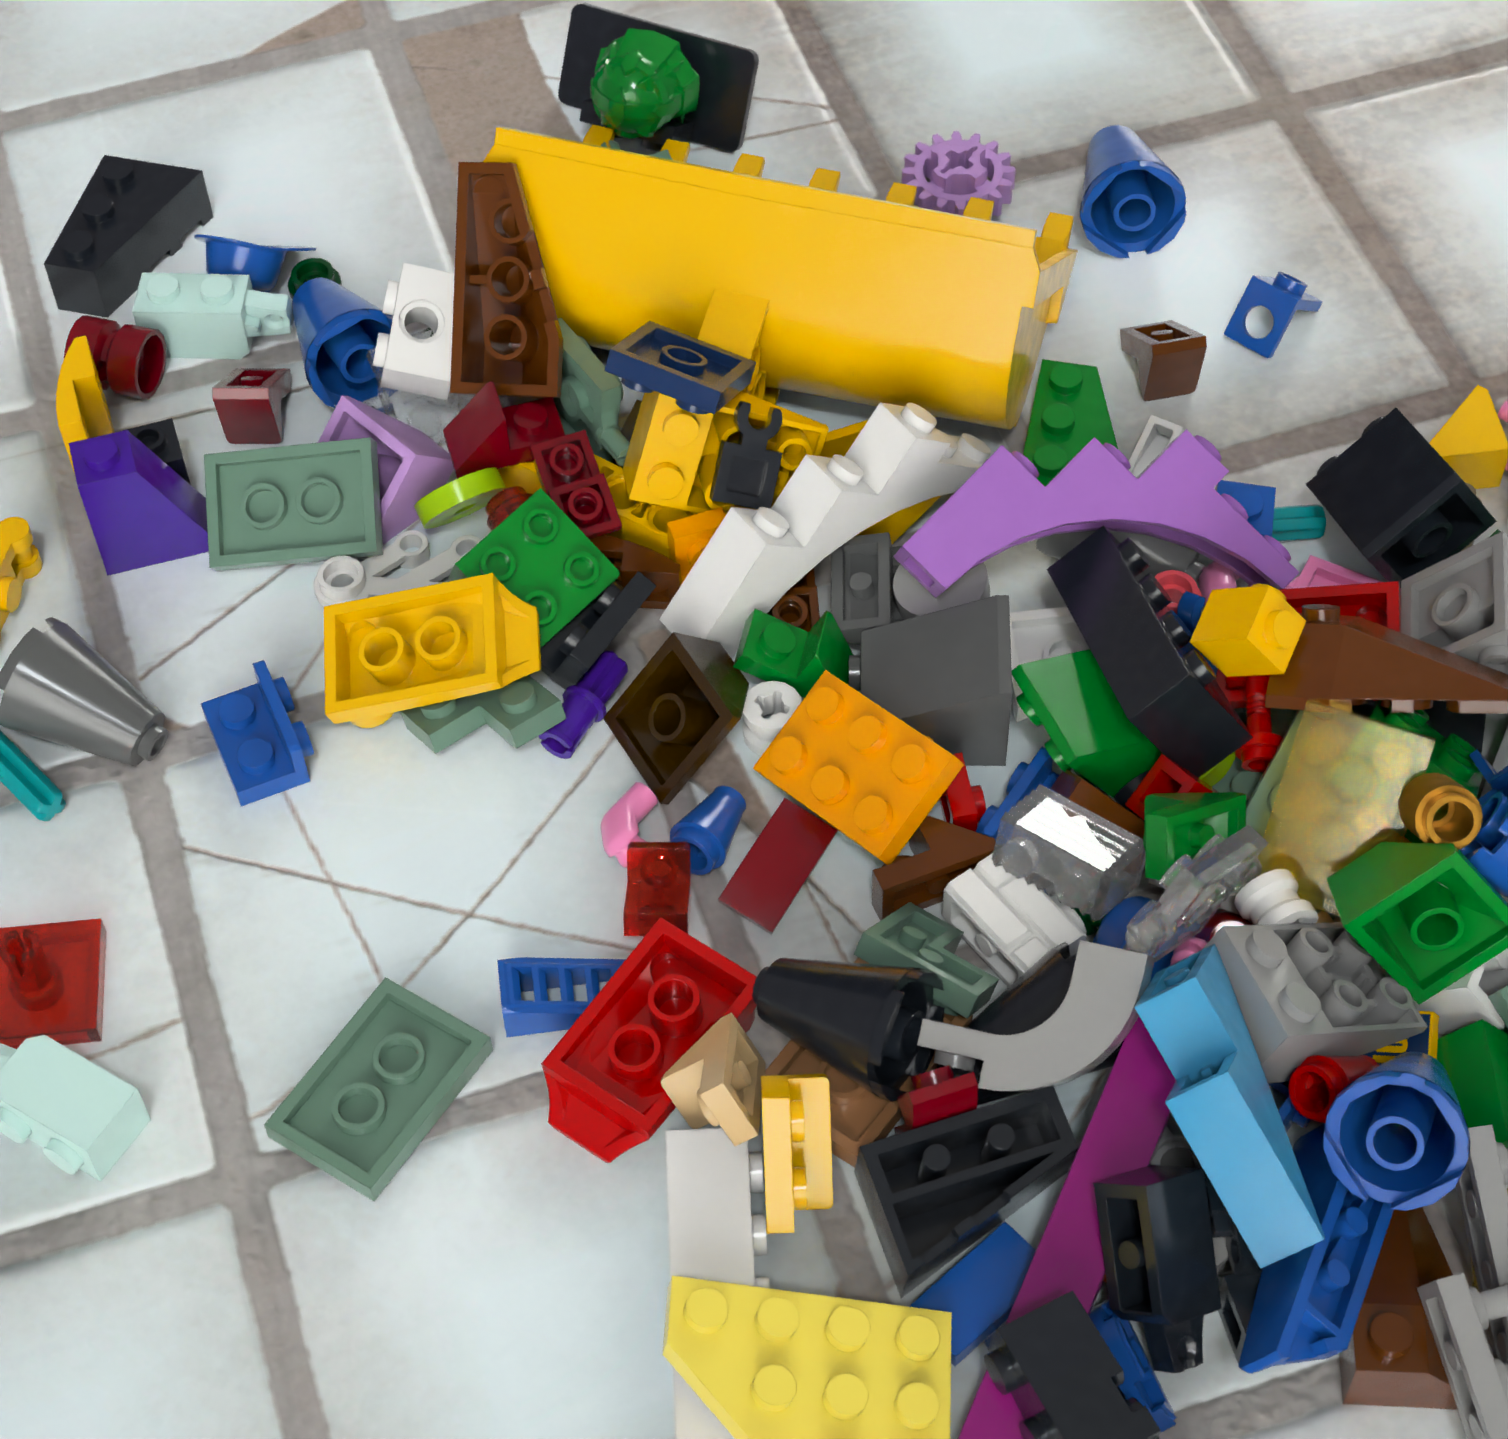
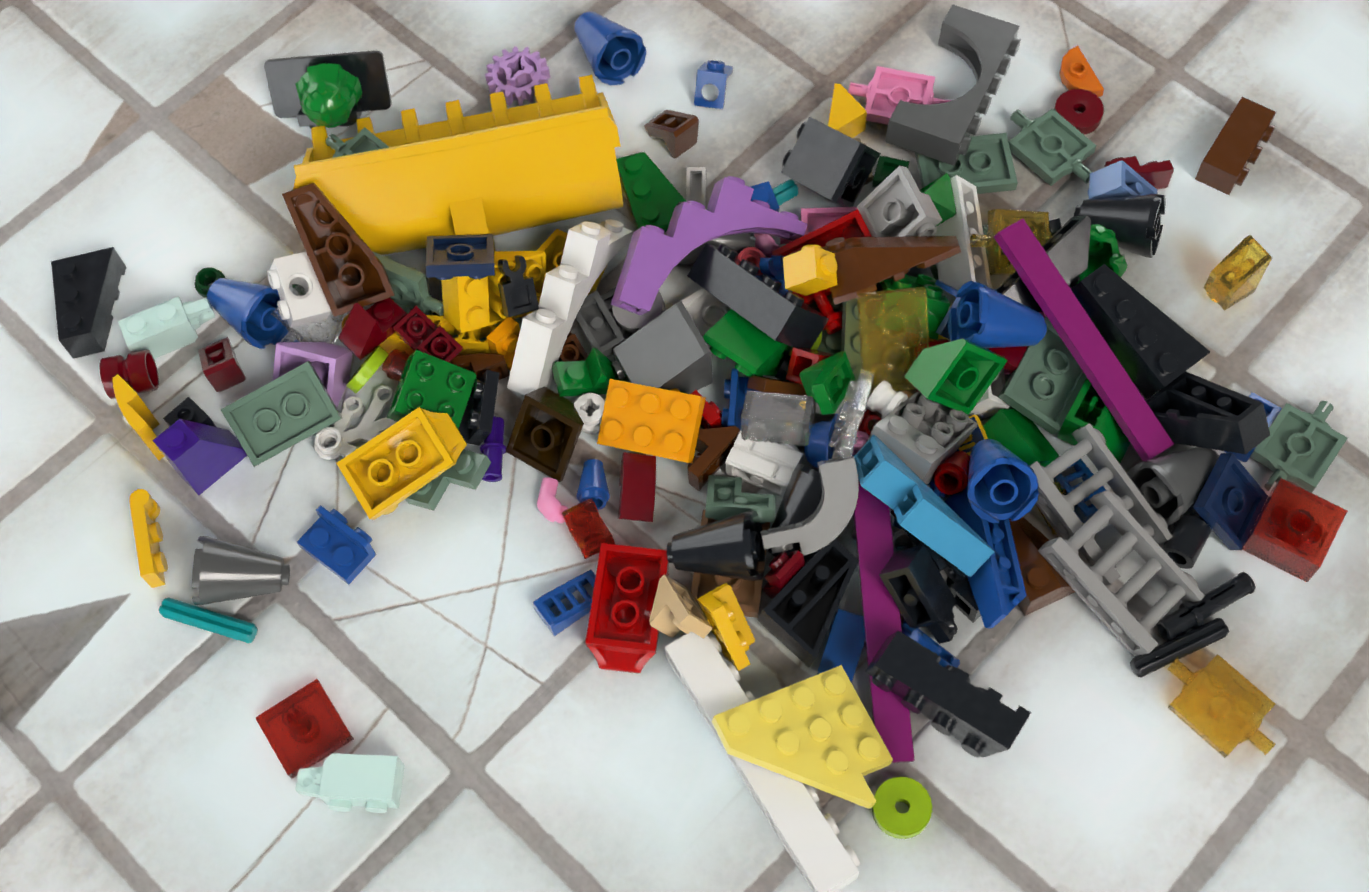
camera: 25 degrees left, 10 degrees up
blue piece [194,234,316,293] -> none
sand green plate [264,977,493,1201] -> none
pearl gold brick [1399,773,1483,849] -> none

